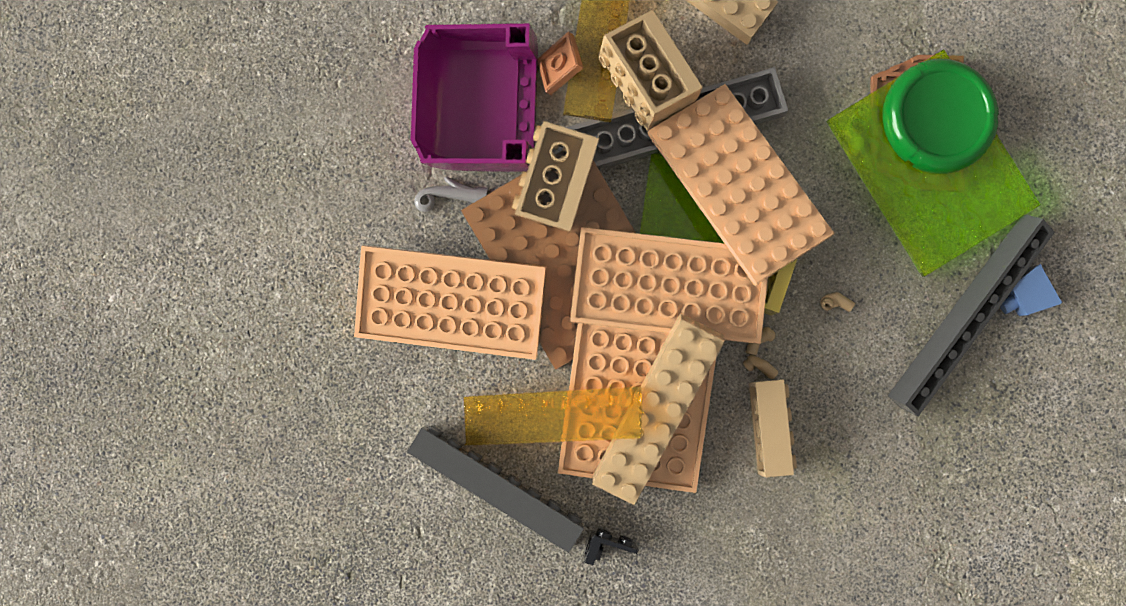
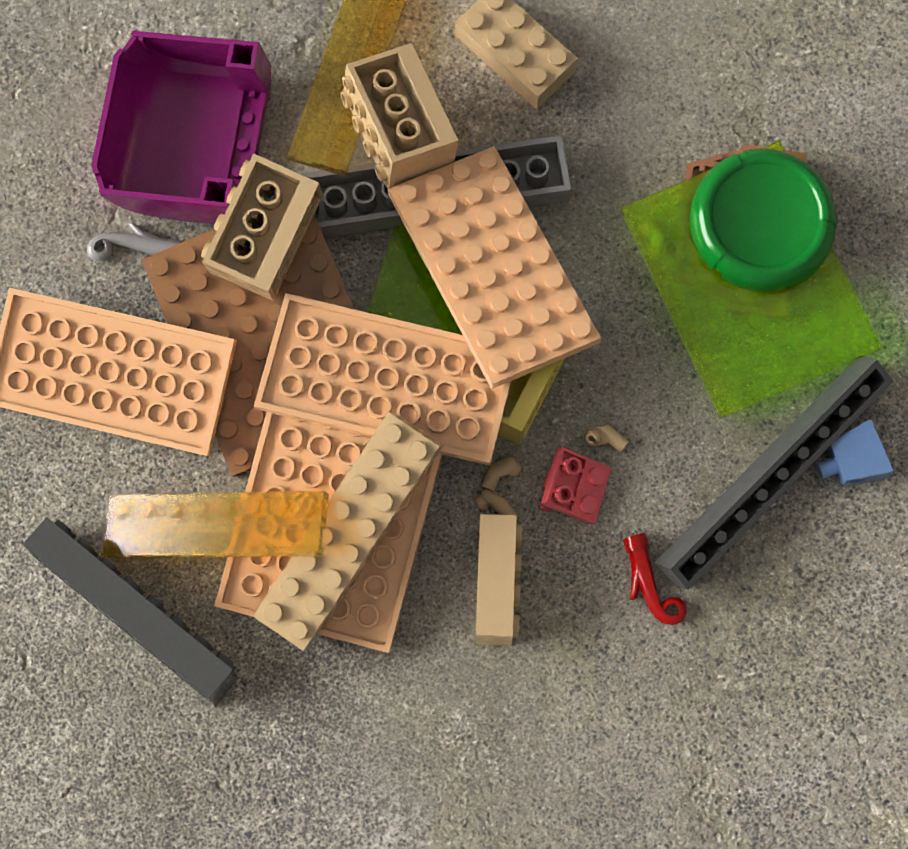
camera: 10 degrees right, 10 degrees down
nougat tile [538,32,583,95] -> none
black bracket [583,528,639,566] -> none
none -> coral plate [539,447,611,524]
none -> red plant [623,533,687,625]

